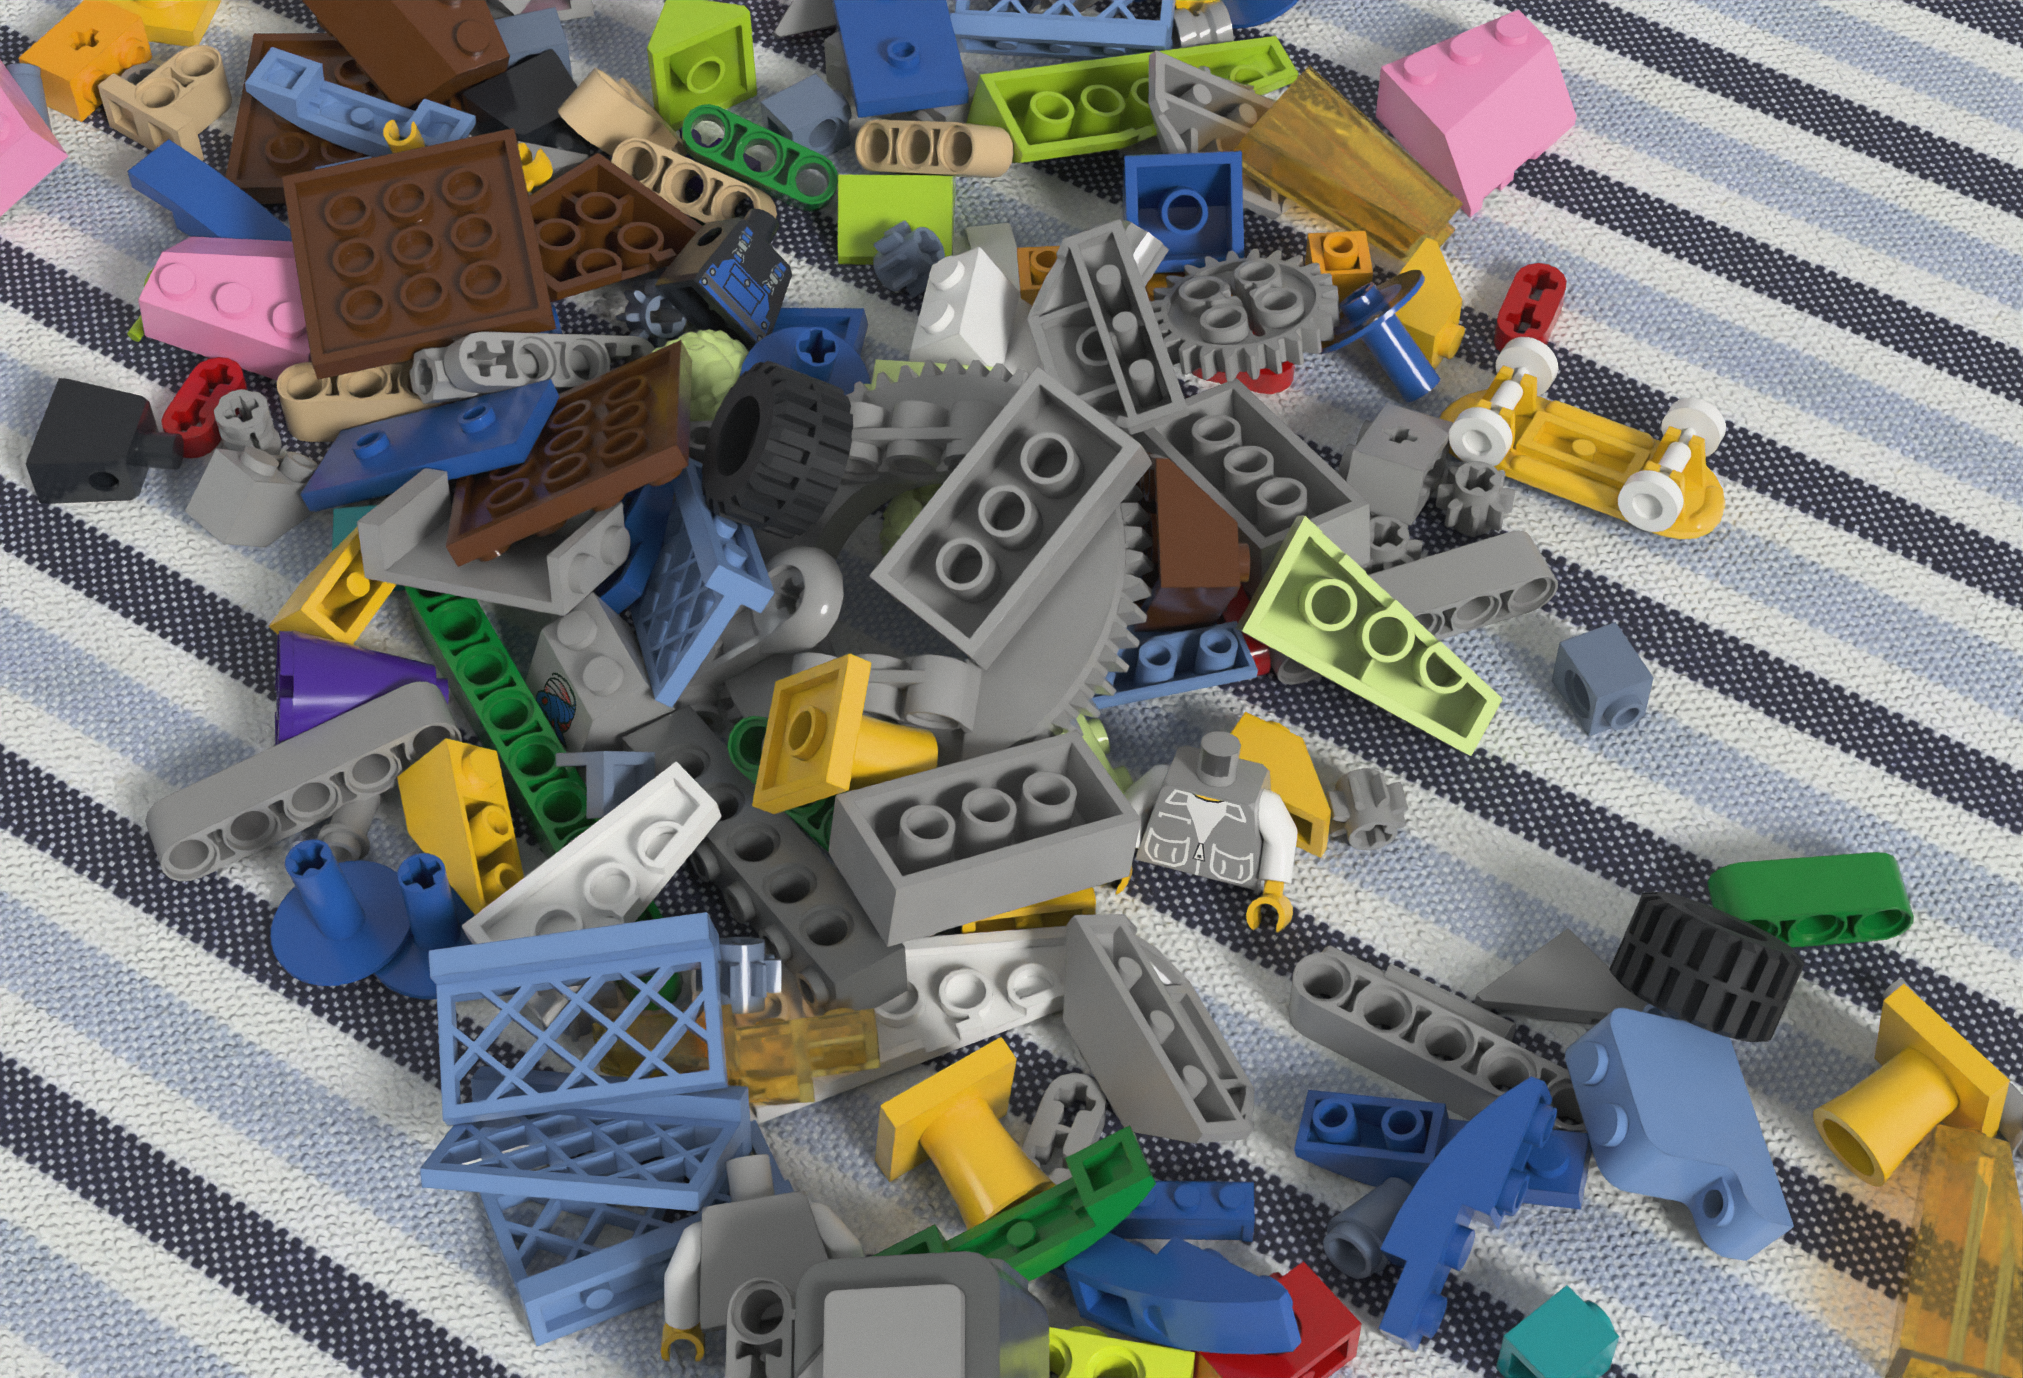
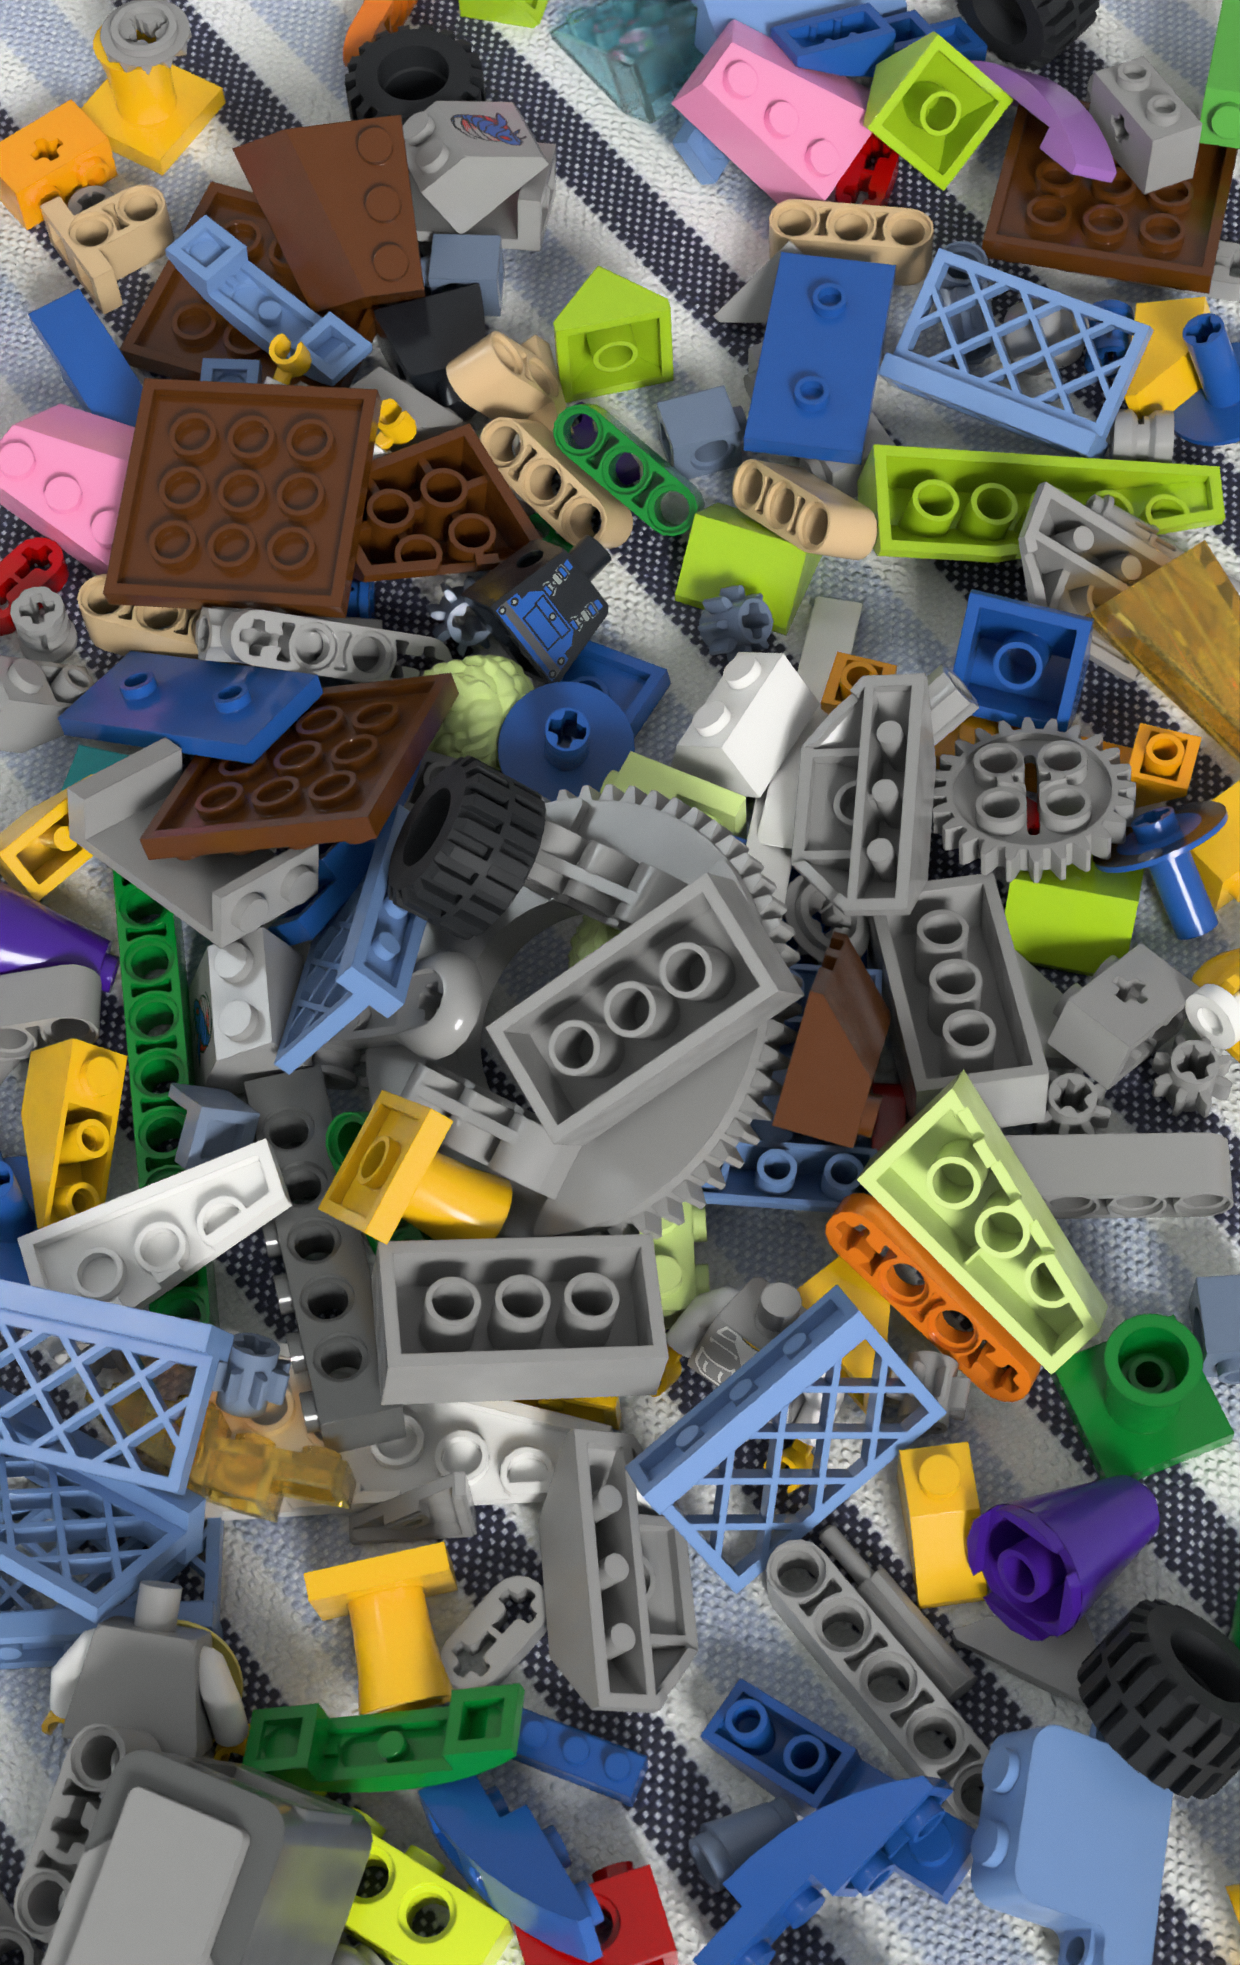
camera: 25 degrees right, 10 degrees up
none -> light grey tile [349,1471,477,1545]
none -> medium blue fence [625,1285,947,1594]
none -> orange beam [825,1193,1041,1402]
none -> yellow slope [896,1442,988,1609]
none -> dark purple cone [967,1475,1160,1641]
none -> lime slope [1005,854,1144,976]
none -> green plant [1049,1314,1235,1480]

